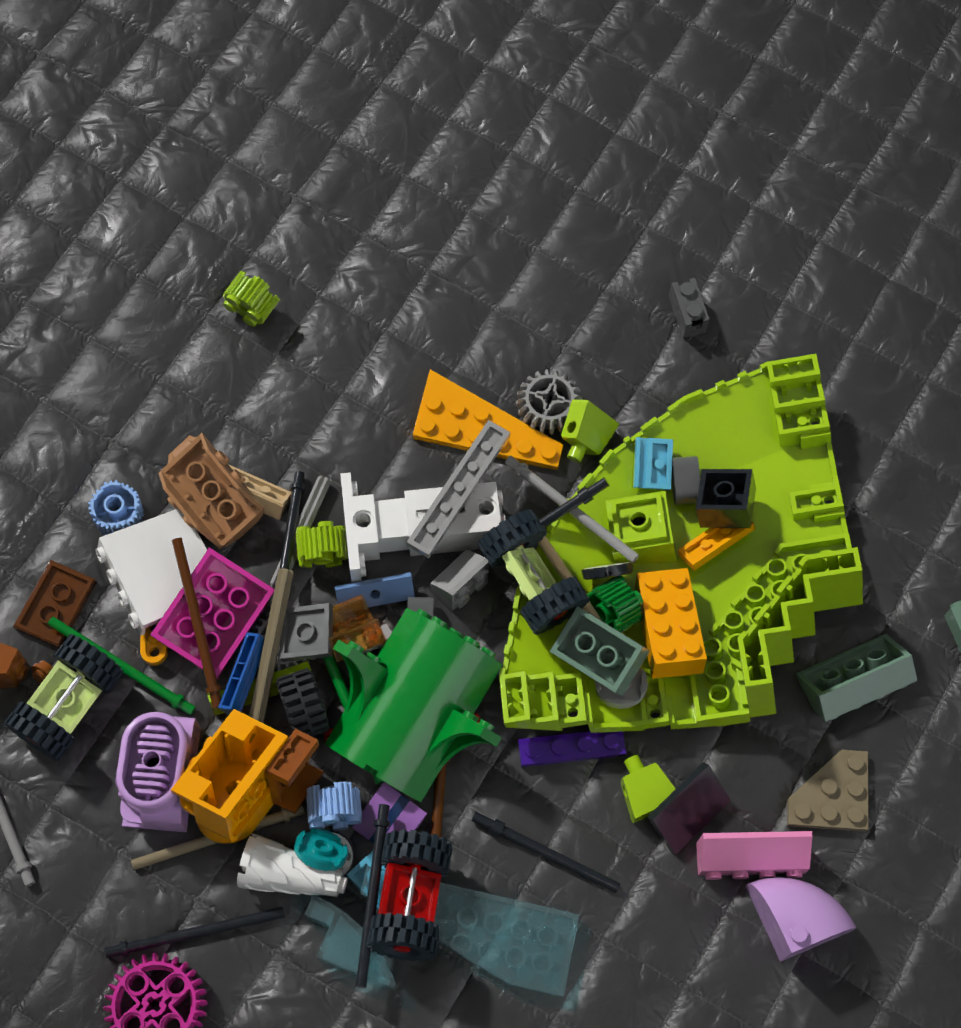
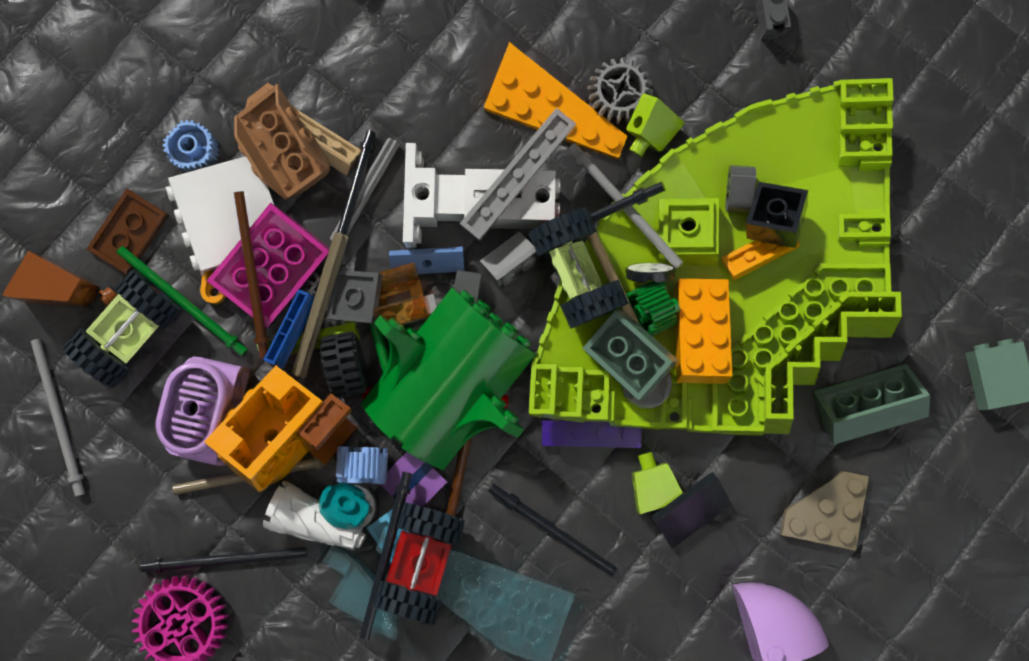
camera: 10 degrees right, 15 degrees up
lime brick [296,521,349,568] -> none
medium azure plate [633,437,673,490] -> none
bright pink slope [696,831,812,880] -> none

